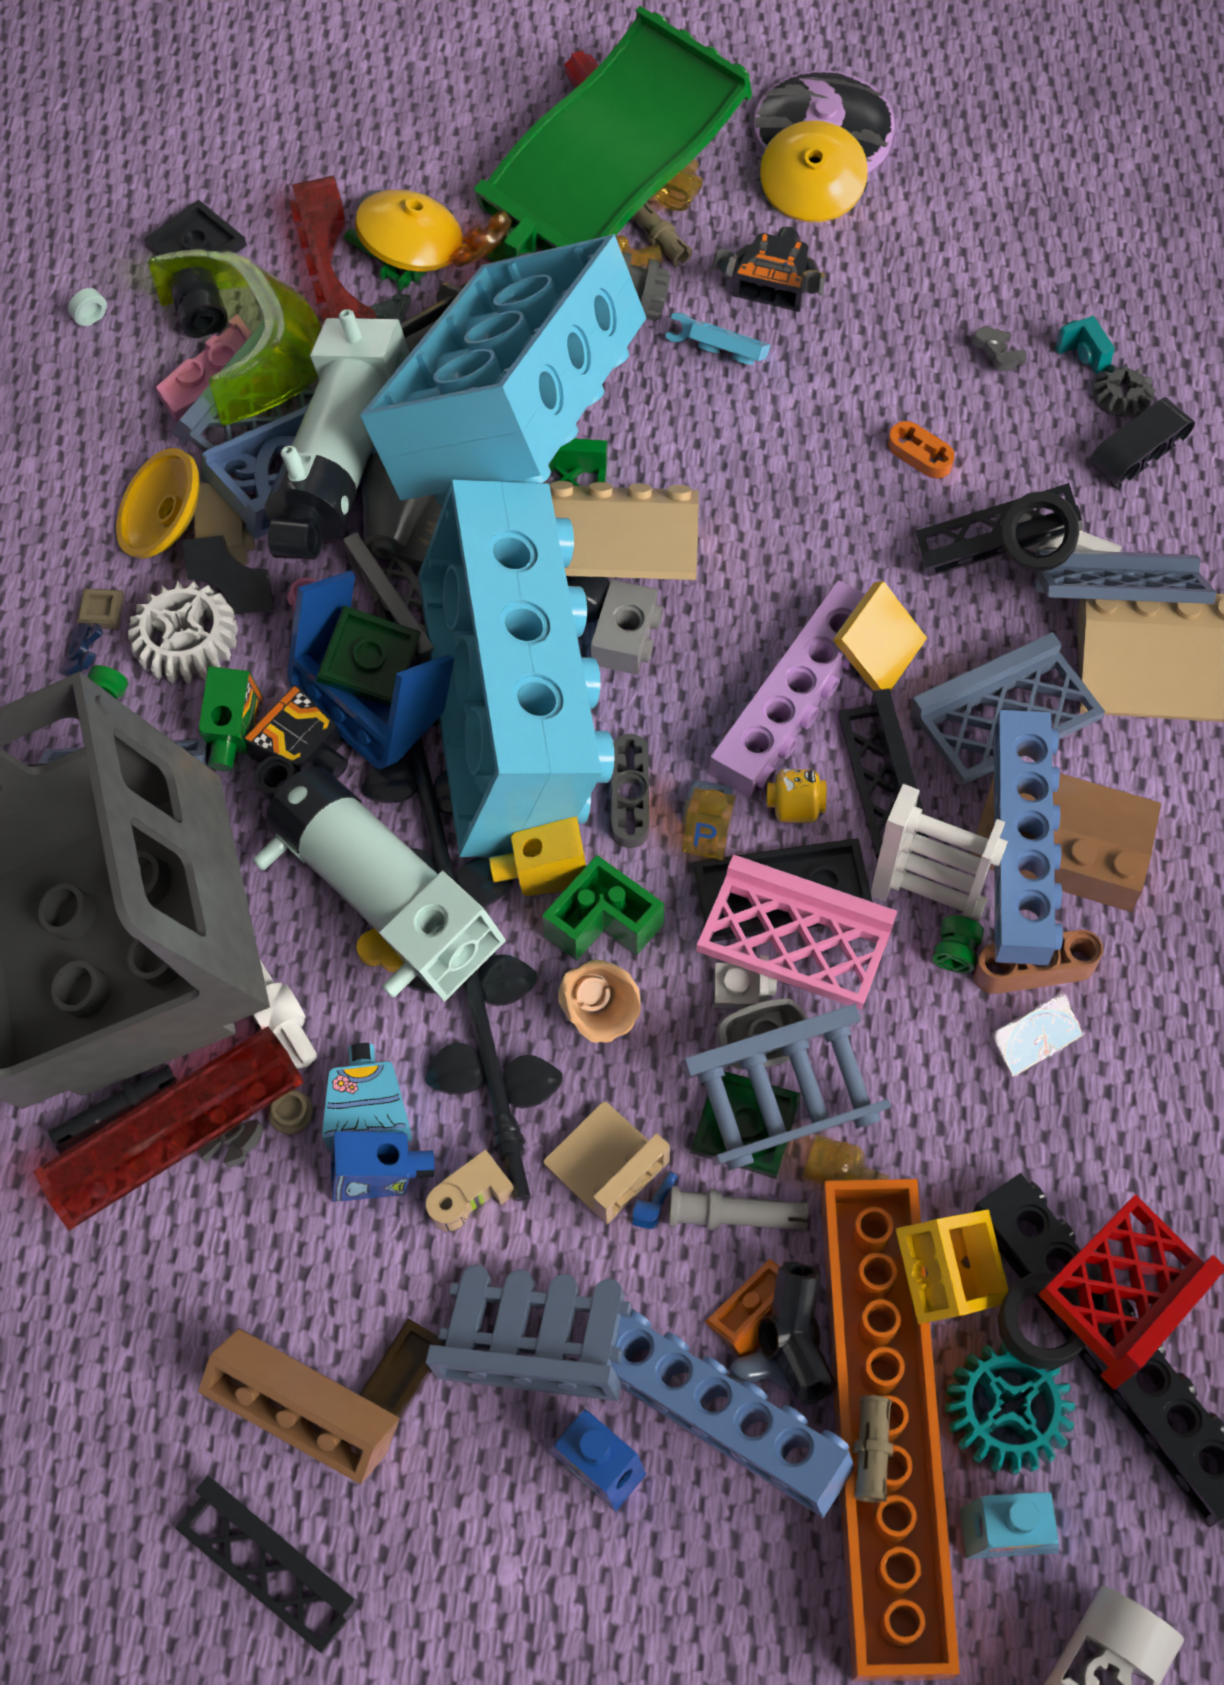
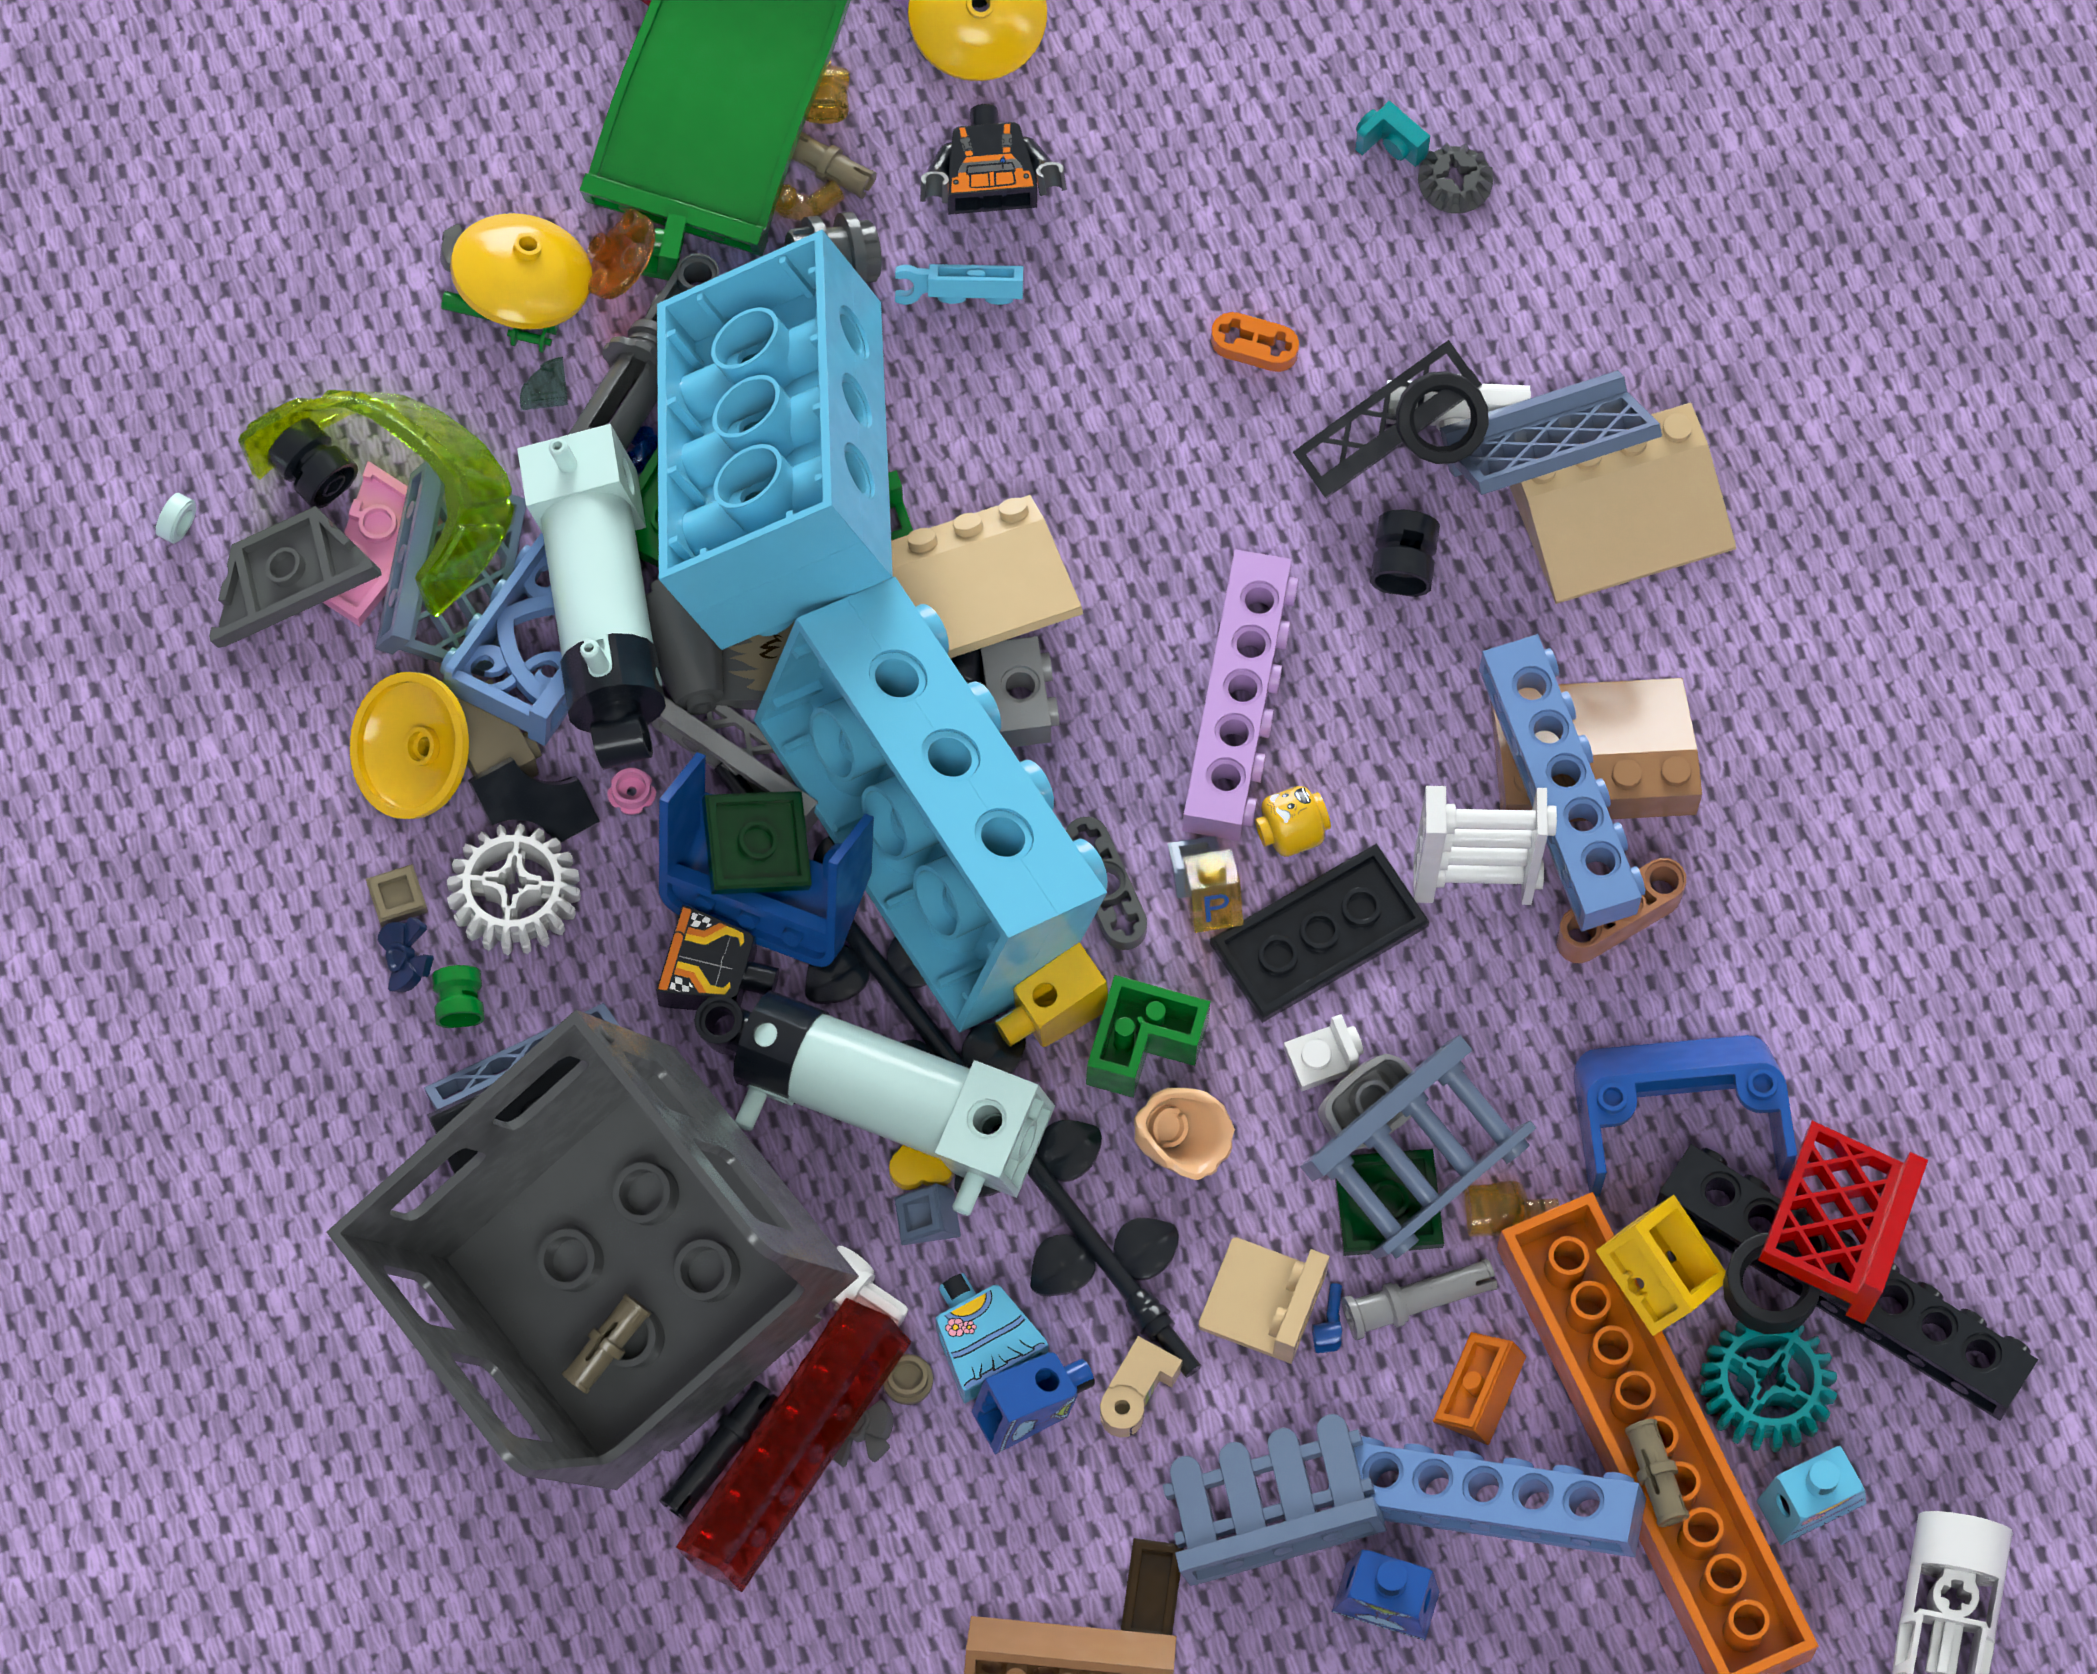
camera: 25 degrees left, 5 degrees up
black tile [144,199,247,272] -> none
green torso [199,666,264,771] -> none
clear red arch [289,175,377,325] -> none
bright pink fence [696,854,897,1010] -> none
sand blue arm [728,1352,791,1391] -> none
black piece [758,1261,837,1405] -> none
yellow tile [833,581,927,691] -> none
black fence [838,688,929,858] -> none
sand blue fence [910,632,1105,785] -> none
green wheel [932,915,984,974] -> none
dark grey piece [971,327,1026,371] -> none
slope [987,992,1085,1080] -> none
black beam [1089,397,1196,488] -> none
none -> dark grey wing [209,506,382,648]
none -> dark tan pin [561,1293,652,1394]
none -> sand blue slope [894,1183,961,1245]
none -> black wheel [1370,509,1440,597]
none -> blue windscreen [1573,1035,1797,1197]

